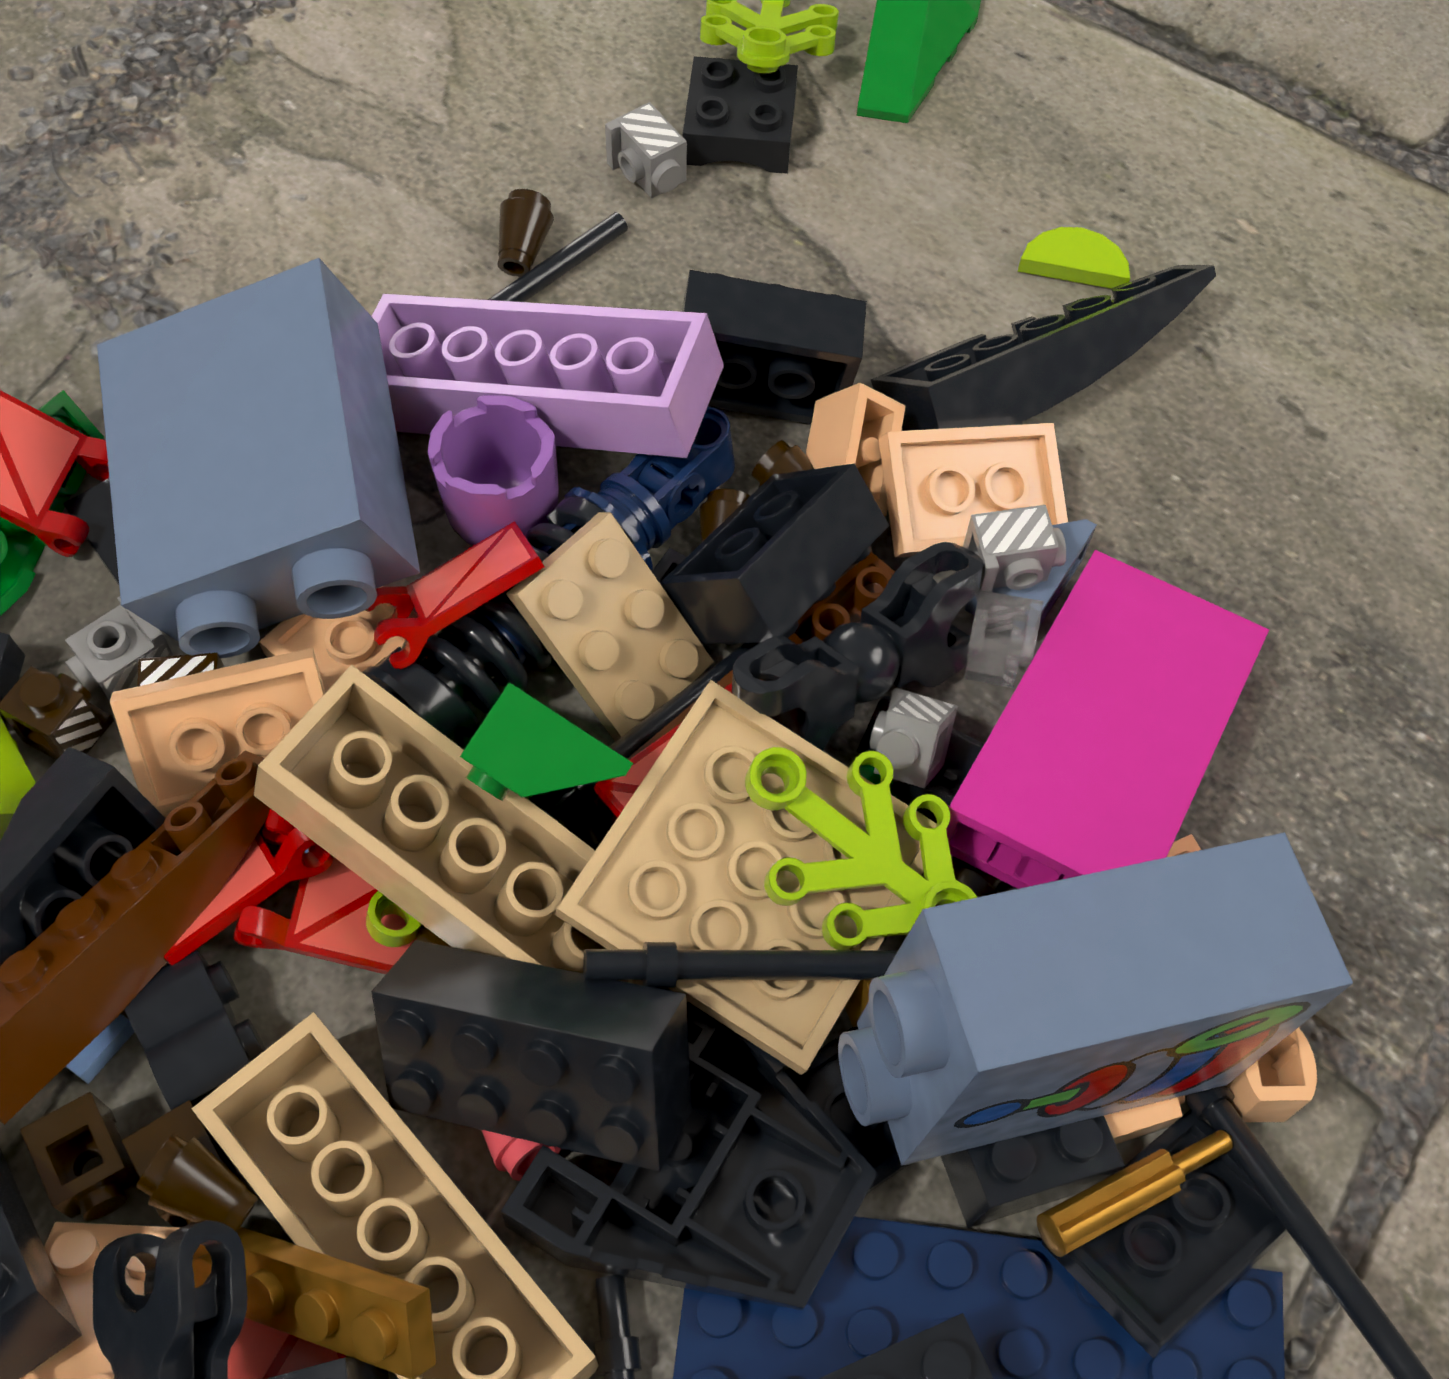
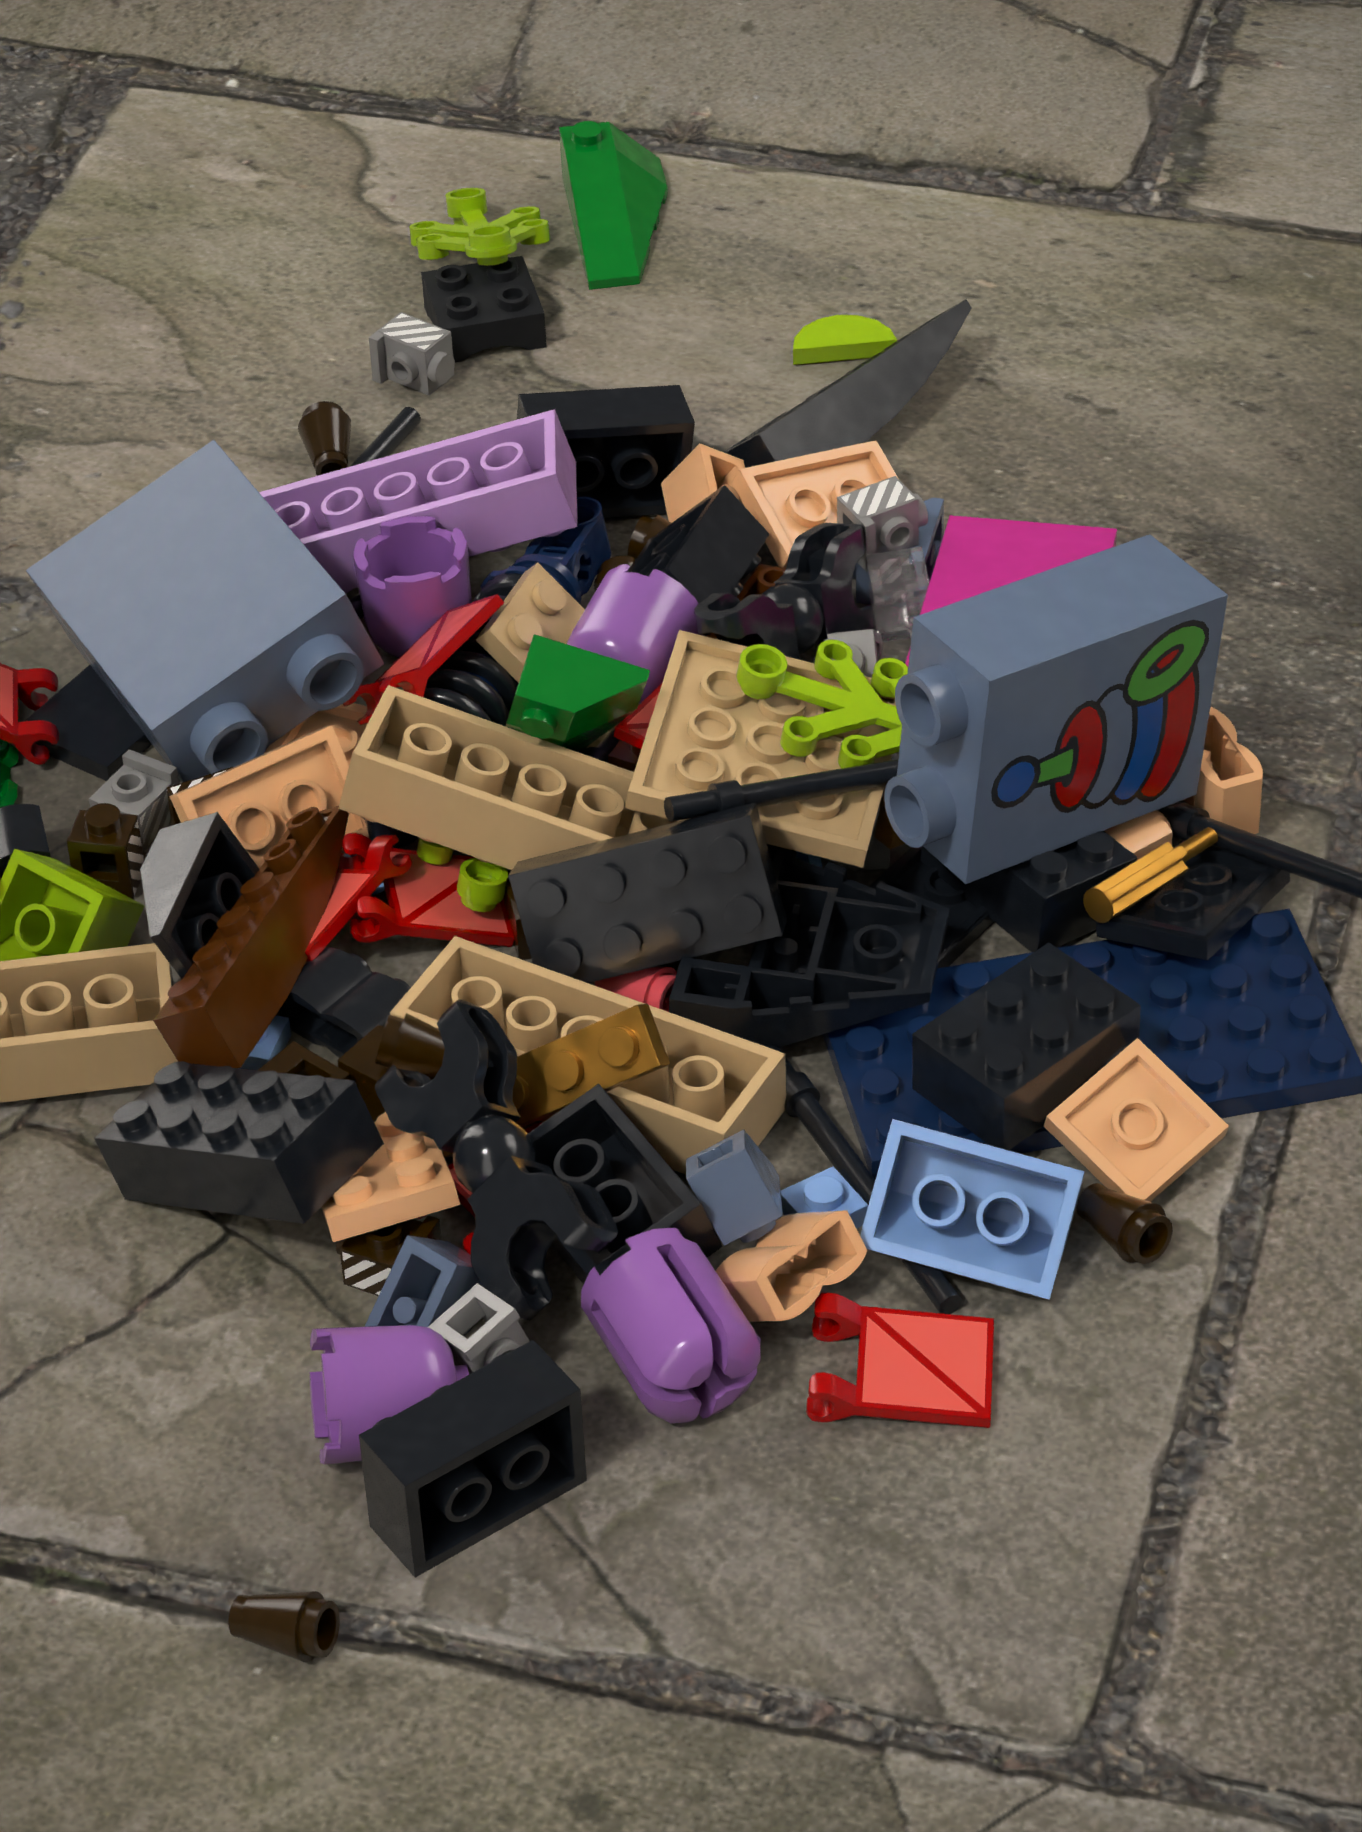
camera: 15 degrees left, 20 degrees down
none -> medium lavender cylinder [566,564,703,704]

